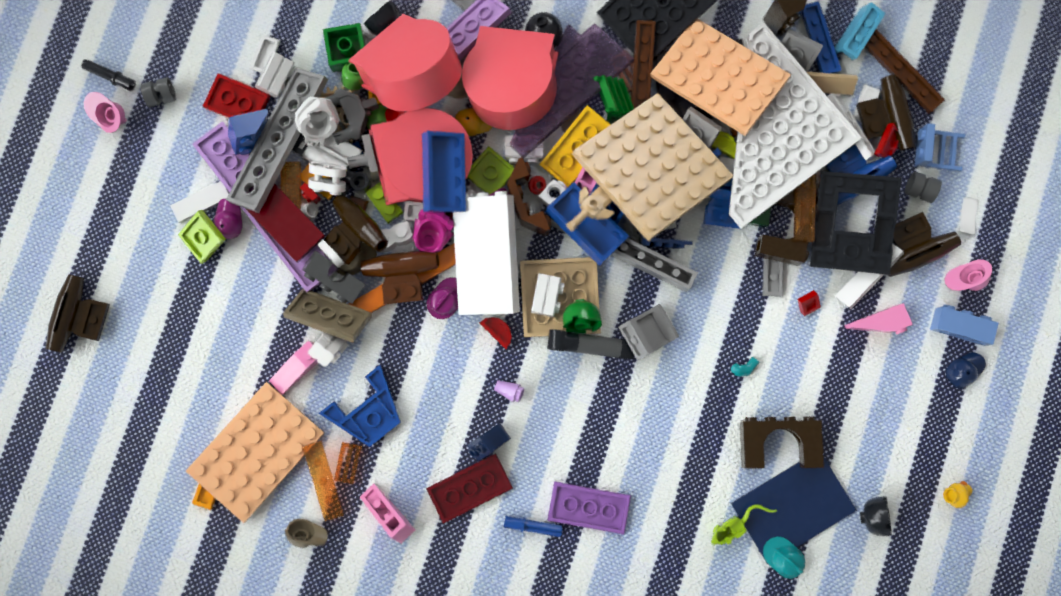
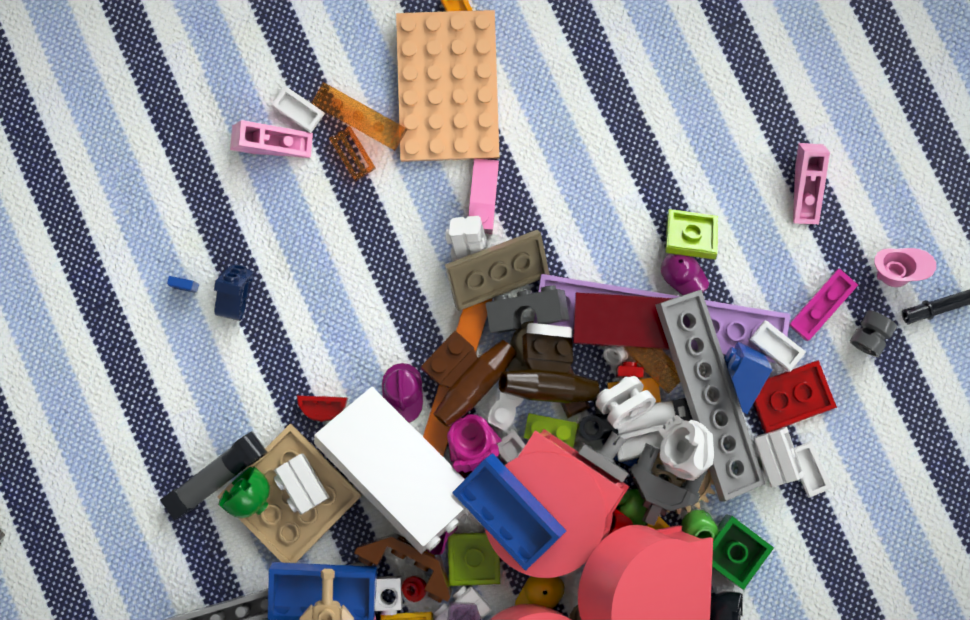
camera: 145 degrees right, 0 degrees up
dark brown plate [45,274,110,353] -> none
white tile [170,181,229,223] -> none
dark tan cap [285,519,328,548] -> none
blue wing [319,365,401,447] -> none
dark red tile [426,453,513,524] -> none
lavender cone [494,380,524,402] -> none
blue axle [504,515,562,537] -> none
medium lavender tile [547,481,631,534] -> none
light grey panel [618,304,679,360] -> none
teal arm [731,357,760,377] -> none
none -> blue tile [167,276,199,293]
none -> white tile [271,86,325,133]
none -> white tile [748,320,806,372]
none -> dark pink plate [789,268,858,341]
none -> bright pink slope [793,143,830,225]

